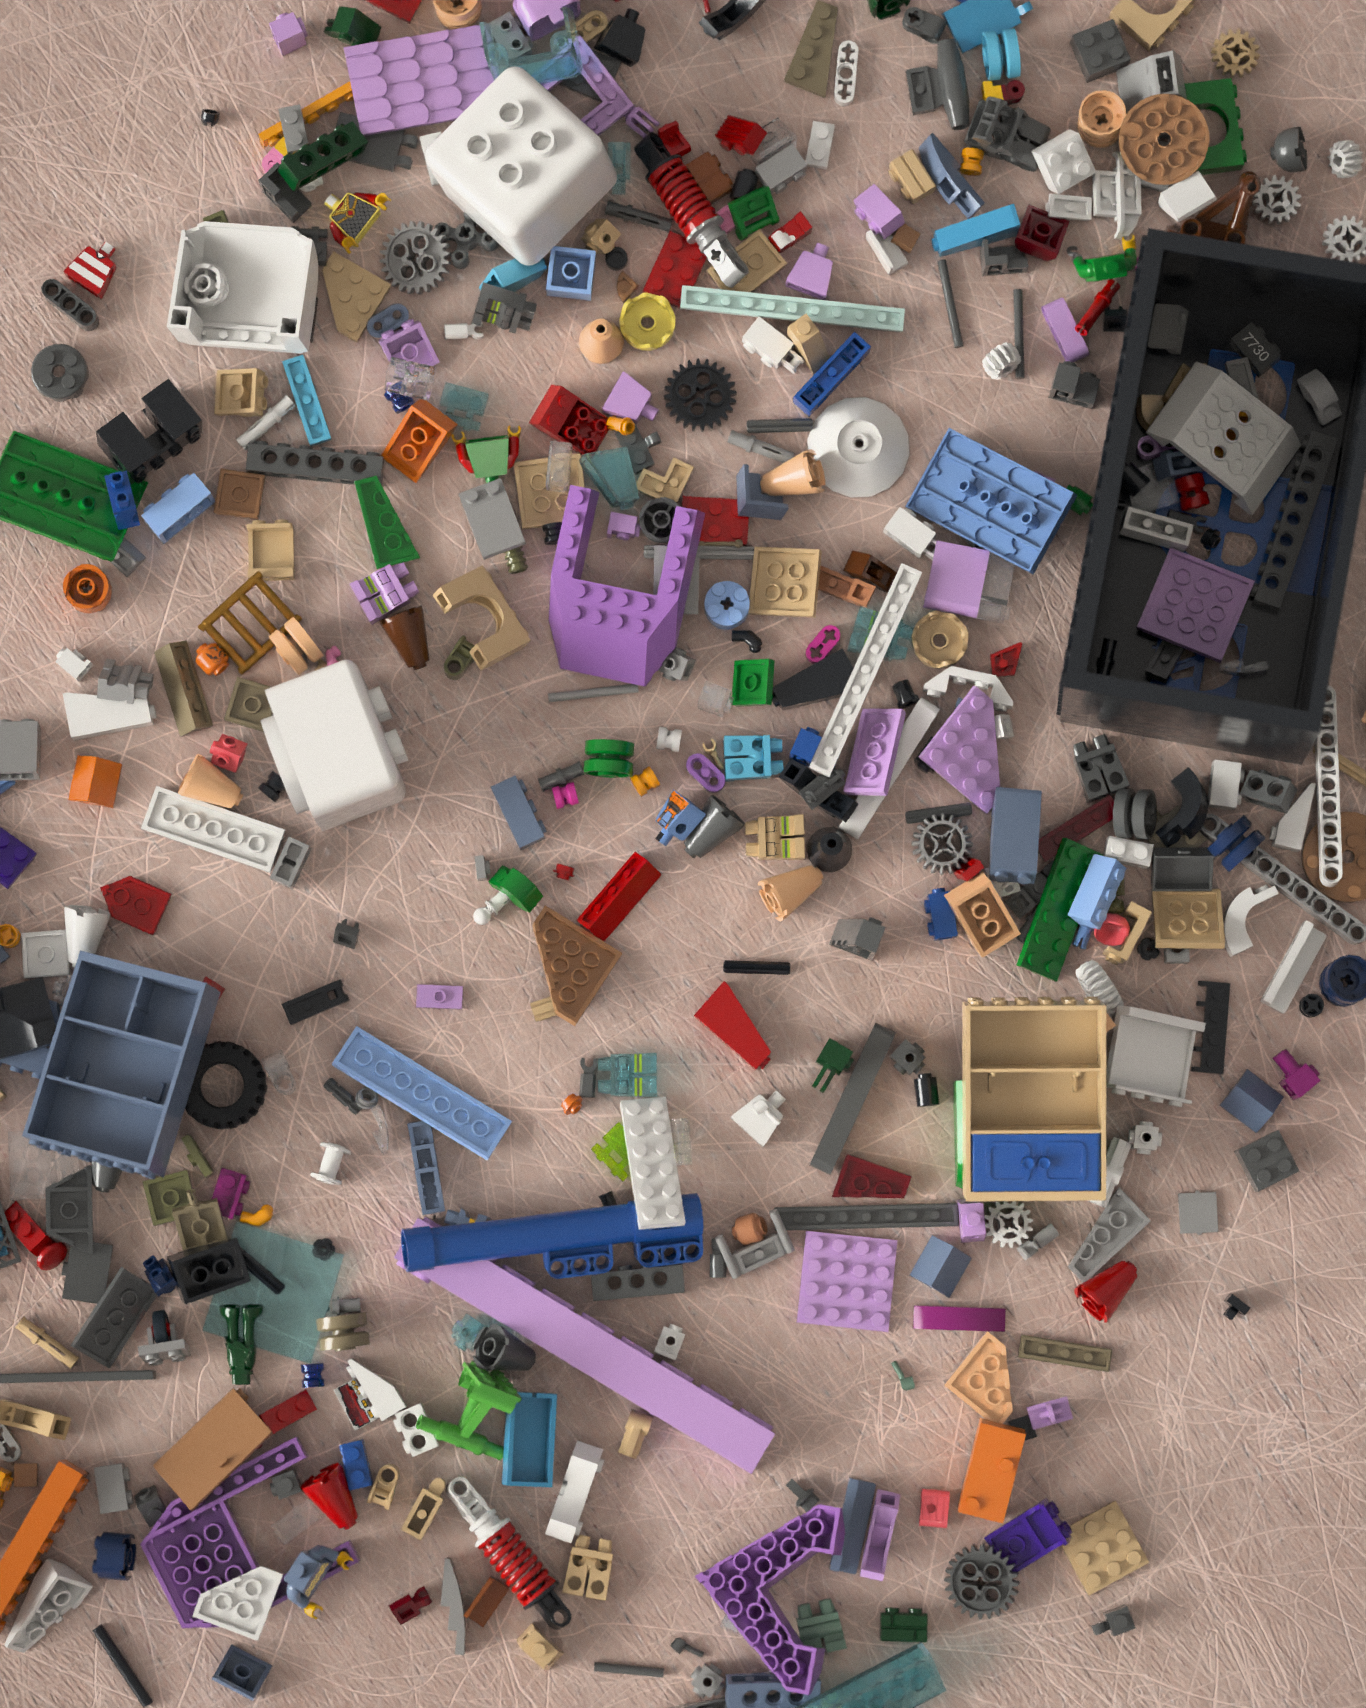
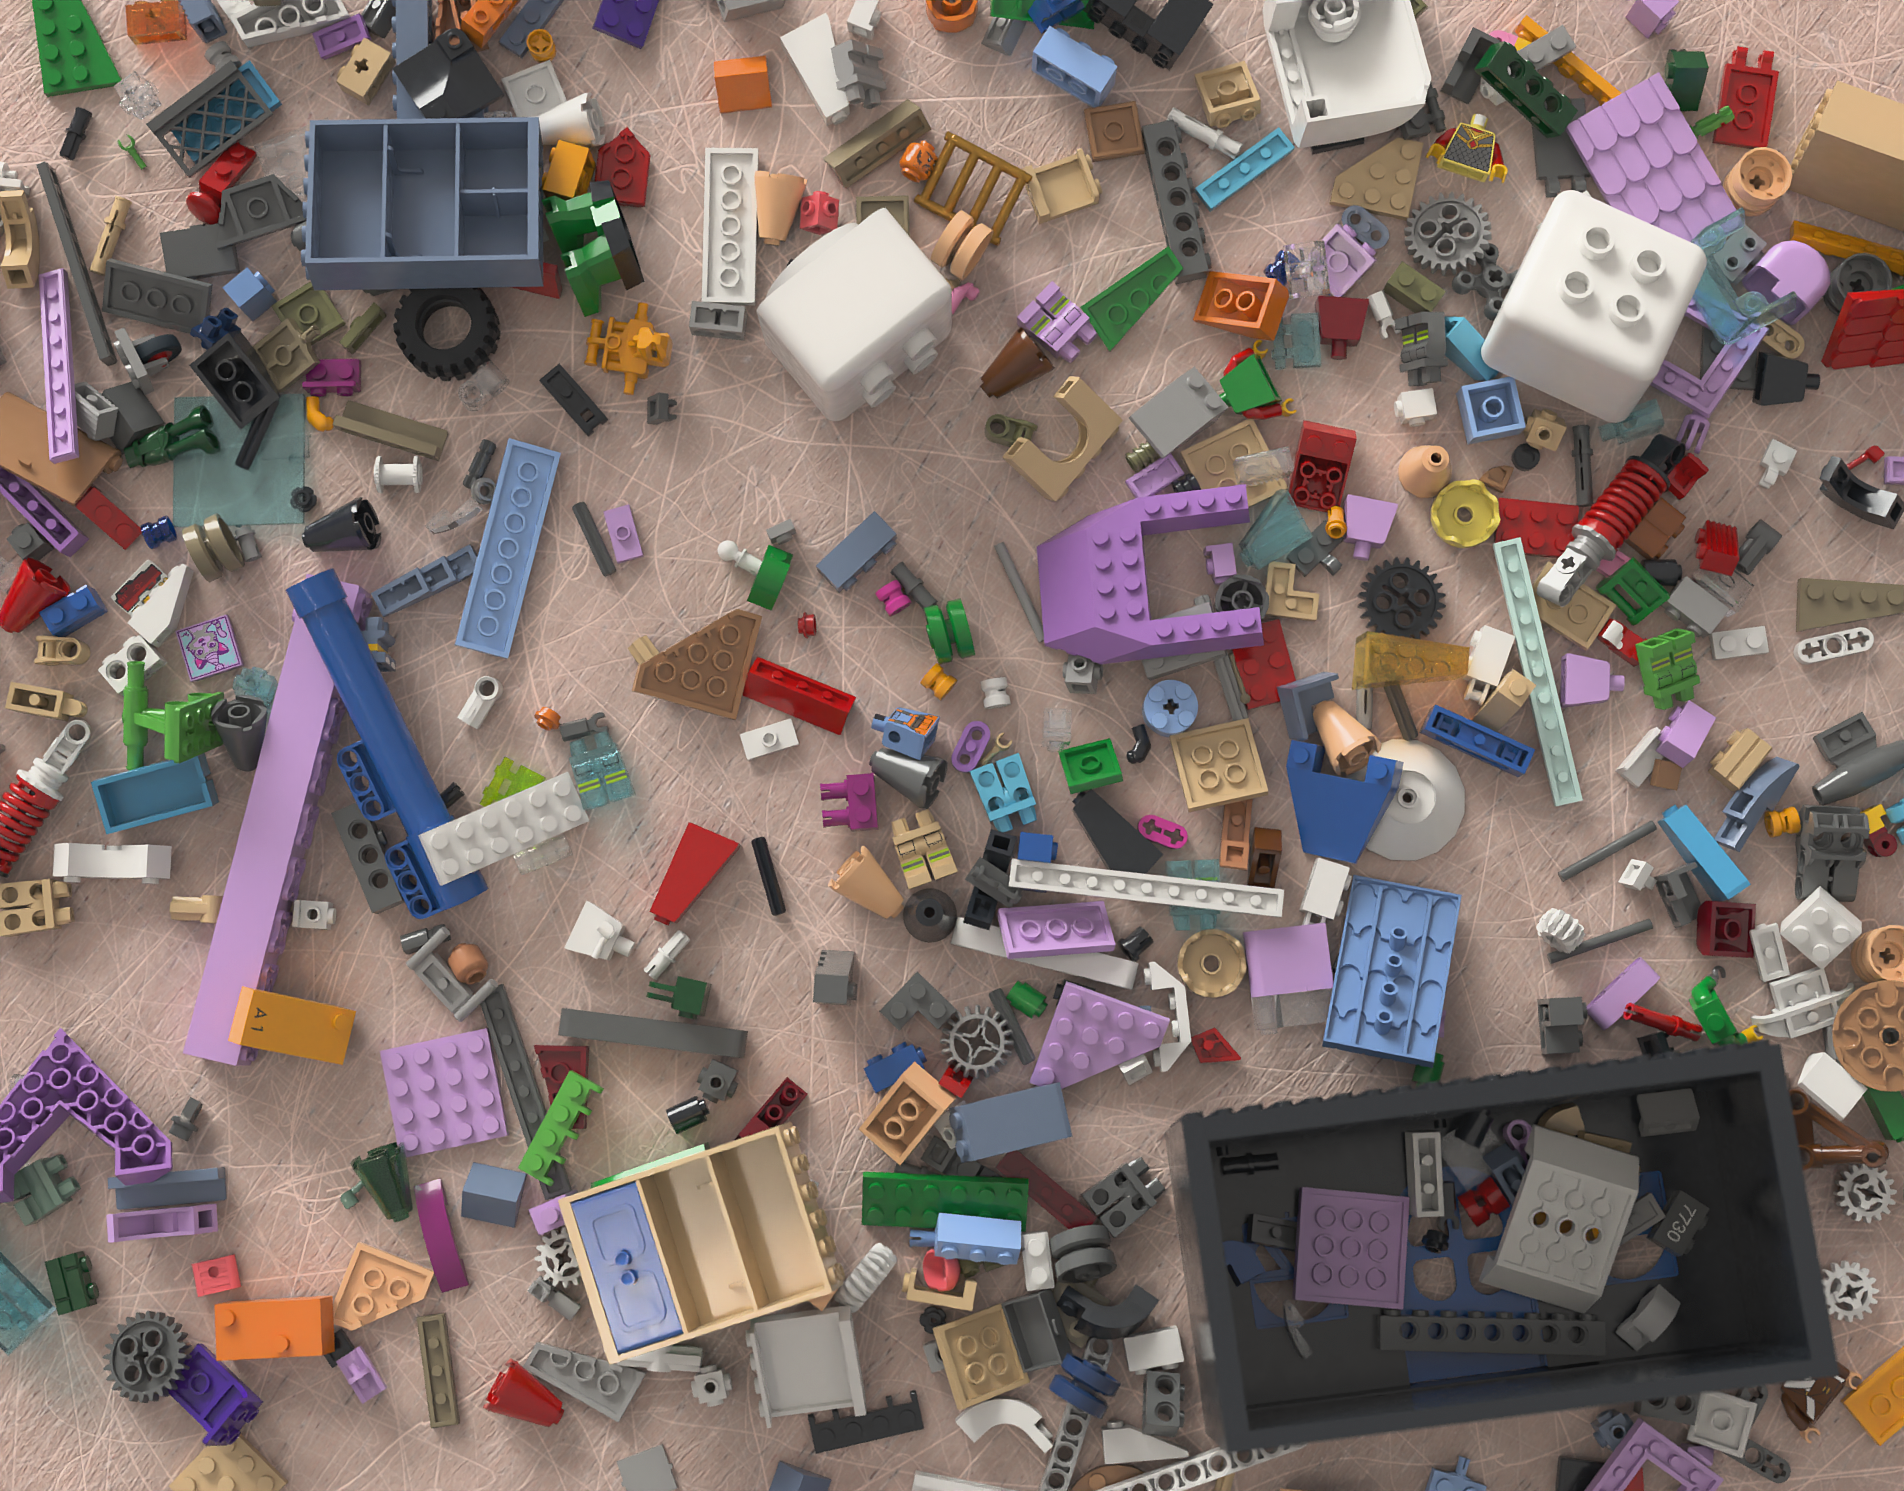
camera: 75 degrees right, 0 degrees up
none -> lavender tile [39,268,79,464]
none -> light grey brick [75,382,118,441]
none -> dark grey slope [101,382,166,454]
none -> tile [175,614,244,683]
none -> medium blue brick [222,267,277,321]
none -> light orange brick [228,986,356,1065]
none -> black cone [302,497,381,552]
none -> dark tan panel [333,400,448,461]
none -> clear green cone [351,1142,413,1222]
none -> white piece [457,676,503,730]
none -> bright green hinge [518,1070,604,1186]
none -> light orange brick [542,140,596,201]
none -> green piece [542,180,645,317]
none -> dark grey axle [572,501,616,577]
none -> light orange piece [584,302,673,395]
none -> white axle [644,930,690,980]
none -> dark red slope [735,1077,808,1140]
none -> white plate [740,719,799,761]
none -> magenta brick [820,773,879,832]
none -> dark grey brick [879,972,957,1030]
none -> green brick [1006,980,1048,1019]
none -> lavender plate [1125,454,1185,498]
none -> blue wedge [1286,740,1404,863]
none -> dark red torso [1315,296,1369,360]
none -> clear yellow wedge [1352,631,1470,690]
none -> olive brick [1383,261,1446,313]
none -> white brick [1394,388,1437,427]
none -> white tile [1618,859,1657,891]
none -> bright green hips [1635,628,1700,710]
none -> bright green axle [1690,106,1734,139]
none -> dark grey piece [1735,519,1782,575]
none -> white plate [1759,439,1797,489]

